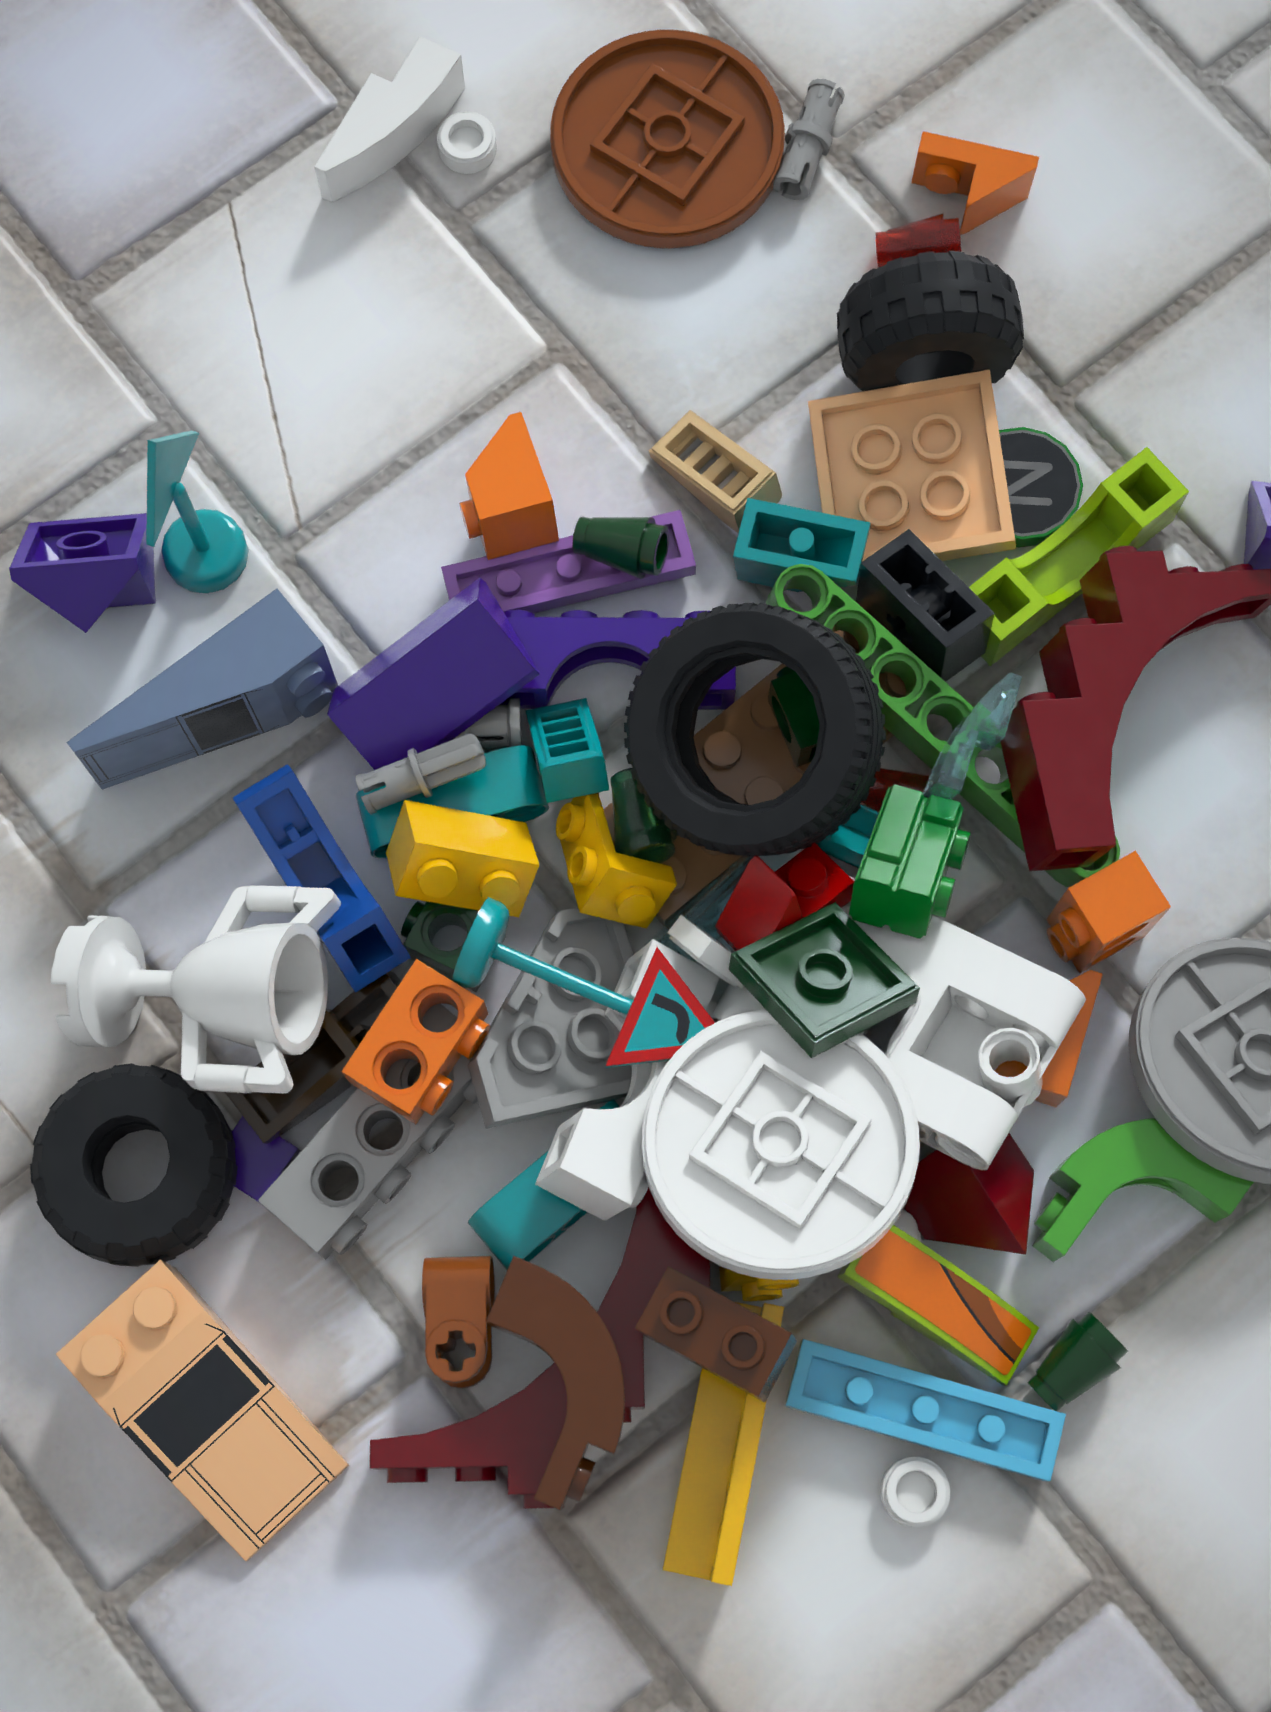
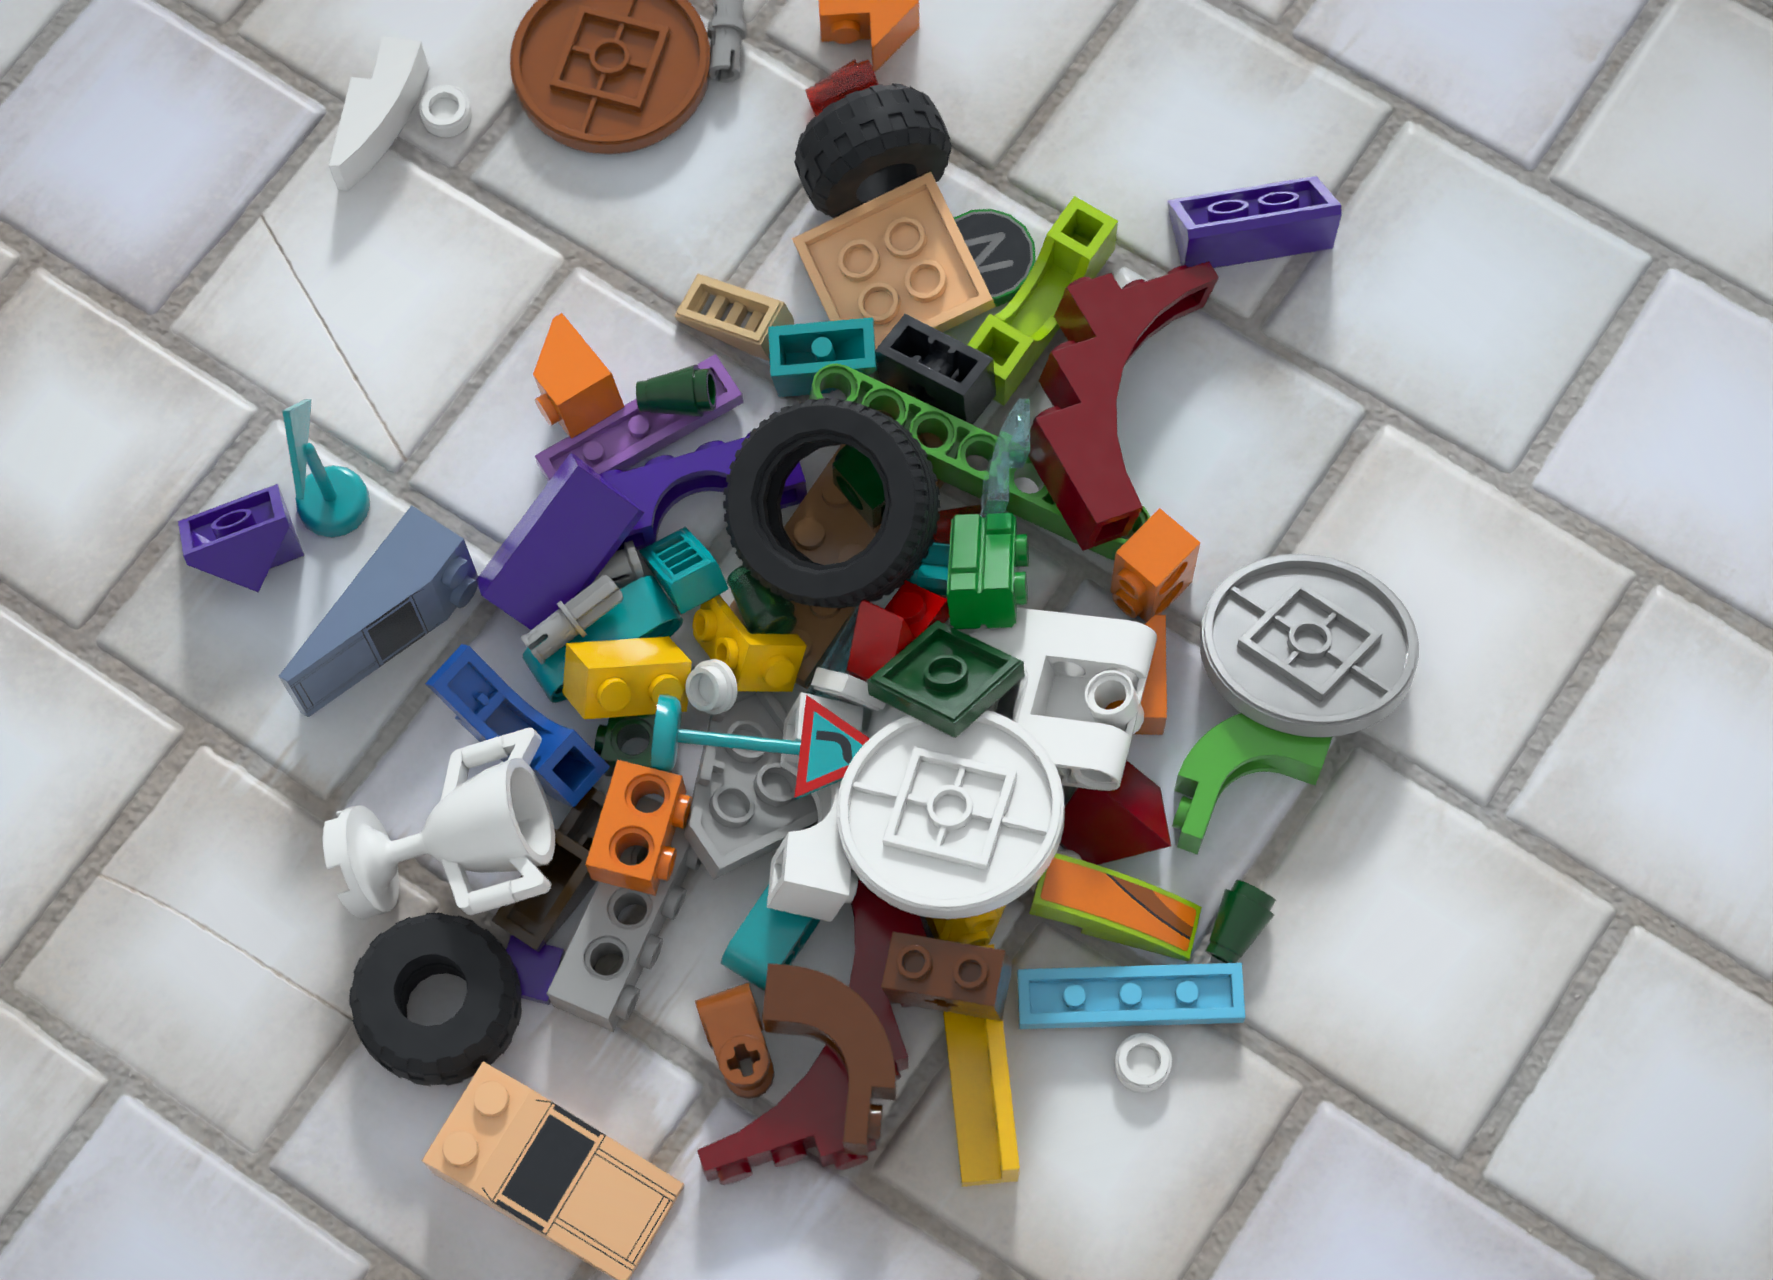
camera: 15 degrees left, 5 degrees down
none -> white plate [685,659,737,715]

